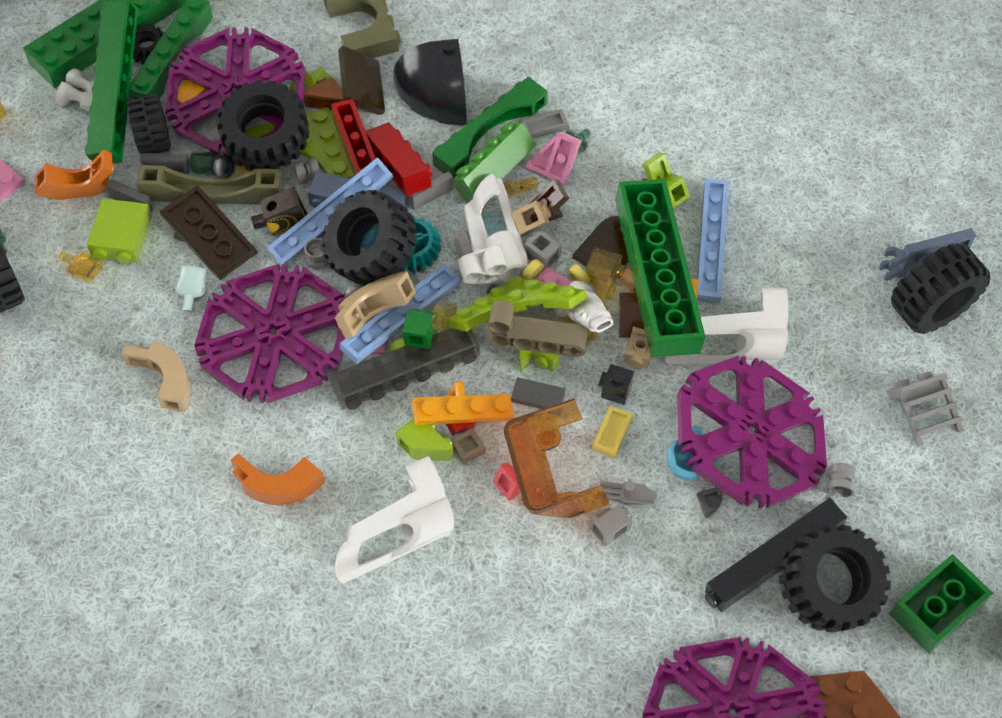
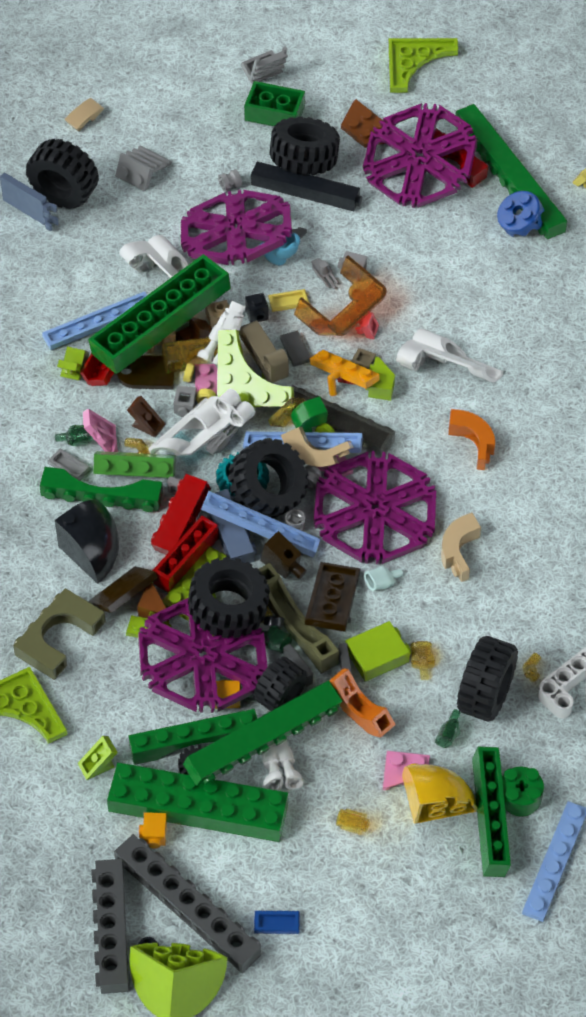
camera: 125 degrees left, 5 degrees down
tan brick [511,201,551,236] -> none

